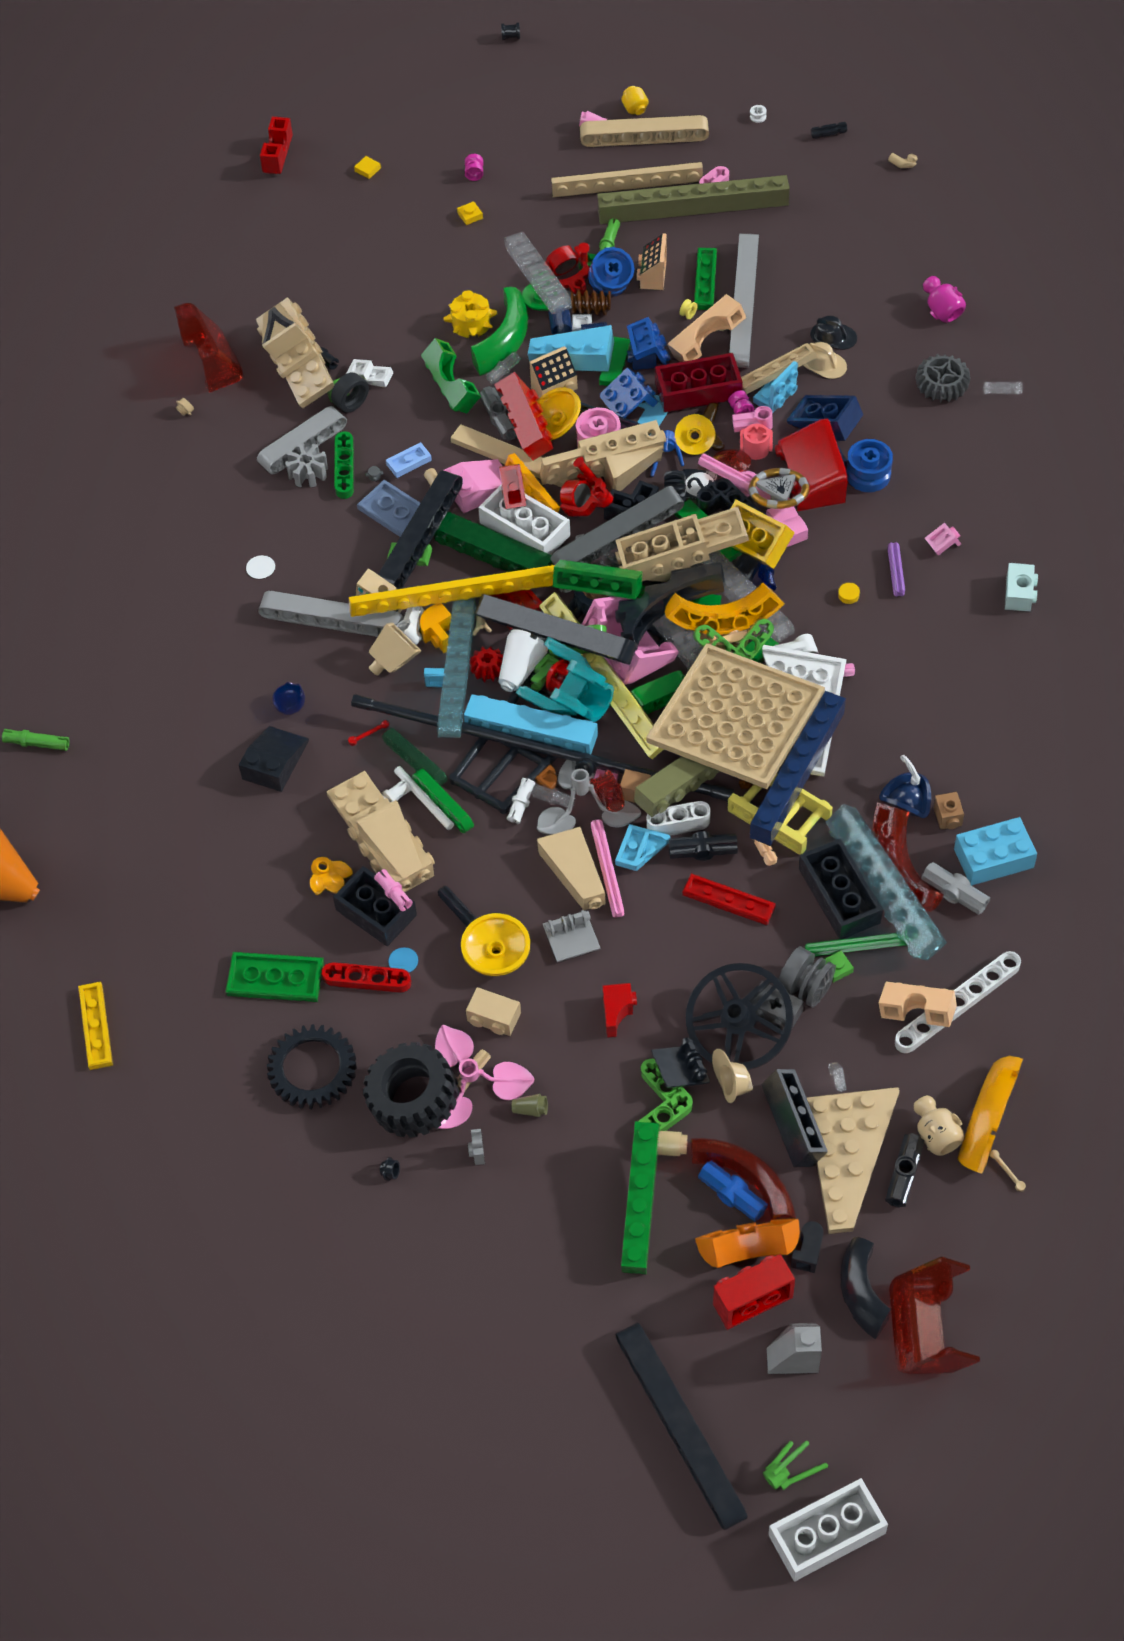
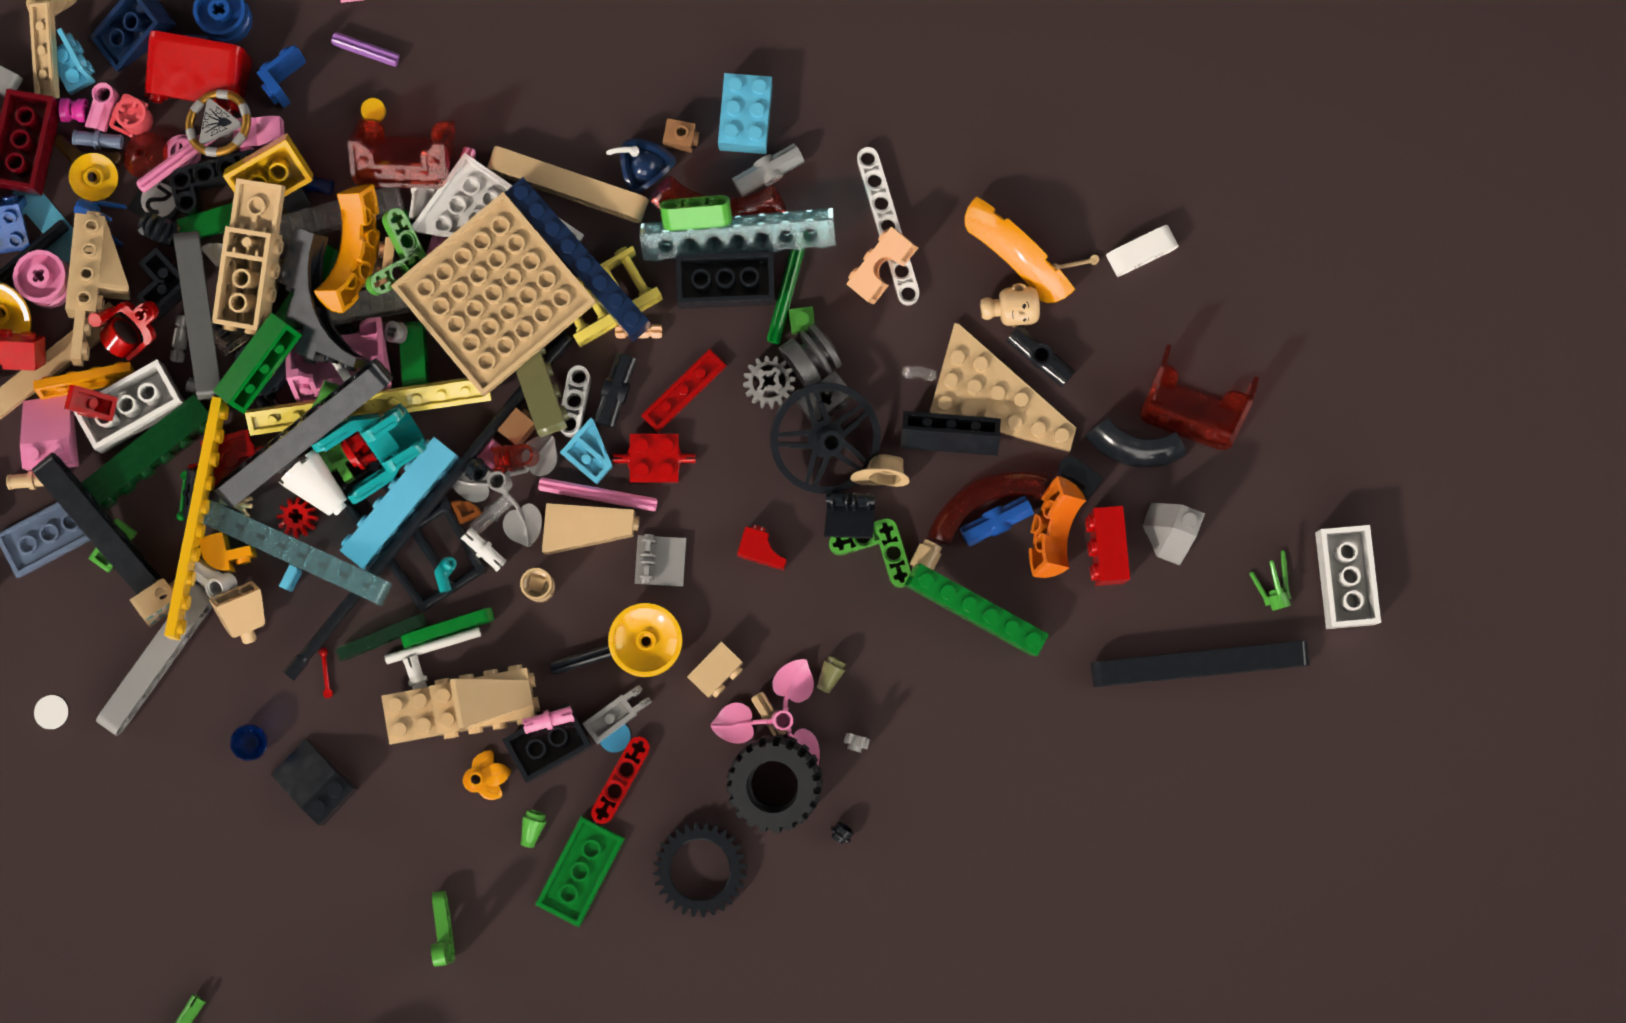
camera: 70 degrees left, 25 degrees up
none -> sand blue pin [72,130,124,150]
none -> blue bracket [256,45,306,109]
none -> clear red windscreen [348,118,456,189]
none -> light grey bush [384,321,408,344]
none -> bright green beam [431,890,455,967]
none -> teal arm [434,557,457,593]
none -> tan beam [486,146,649,223]
none -> tan wheel [520,568,555,602]
none -> bright green cone [520,809,547,848]
none -> light grey hinge [583,685,652,745]
none -> red plate [613,434,696,483]
none -> beam [660,195,732,231]
none -> light grey gear [743,356,795,409]
none -> white beam [1106,225,1179,277]

